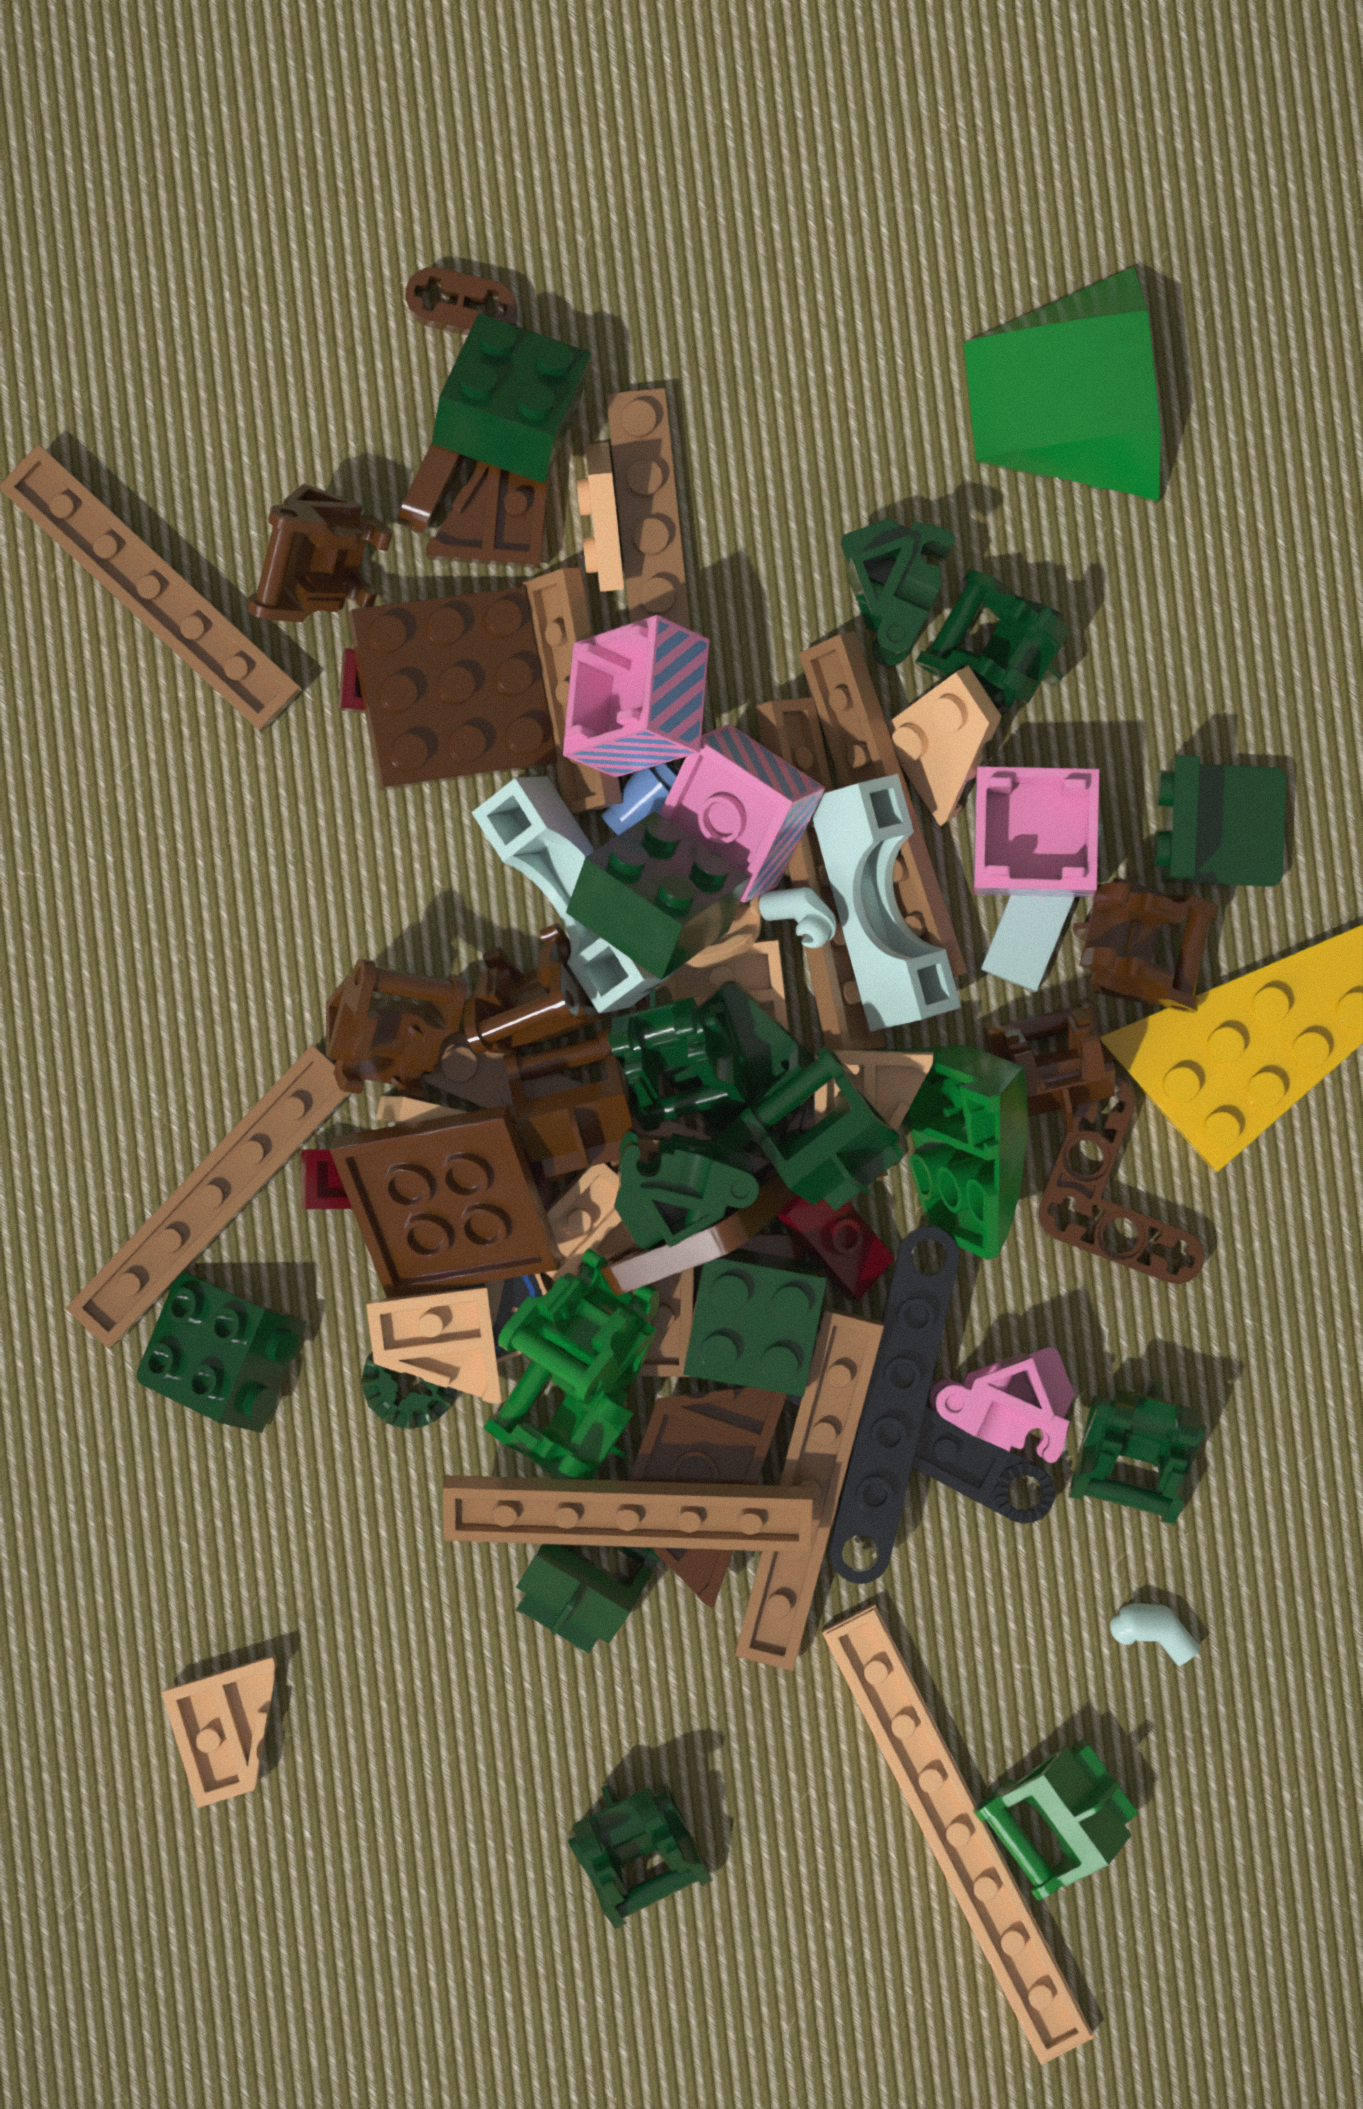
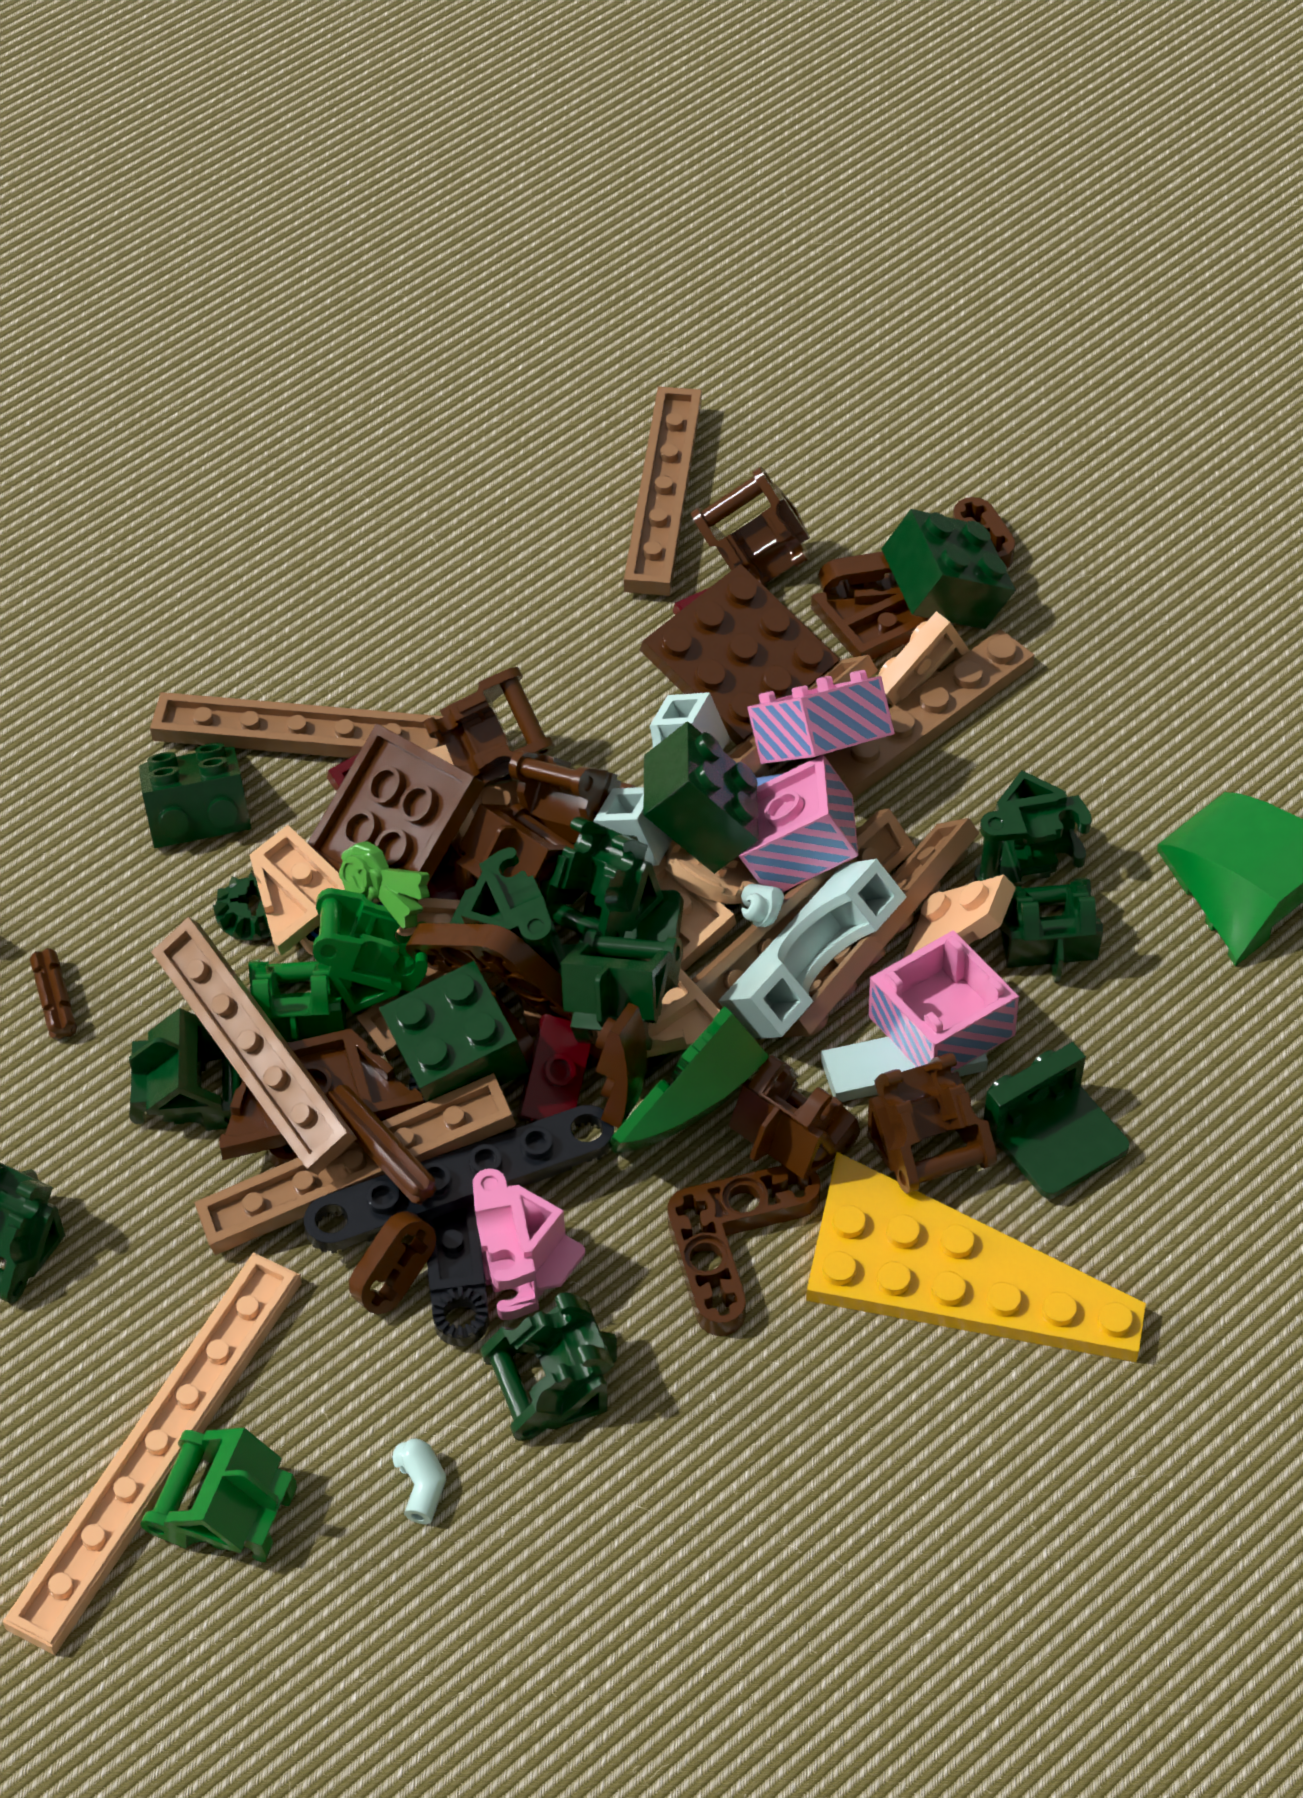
camera: 55 degrees right, 35 degrees down
none -> reddish brown axle [30,948,77,1040]
none -> reddish brown axle [326,1084,437,1204]
none -> bright green piece [339,841,430,929]
none -> reddish brown beam [349,1211,436,1314]
none -> reddish brown slope [595,1003,647,1128]

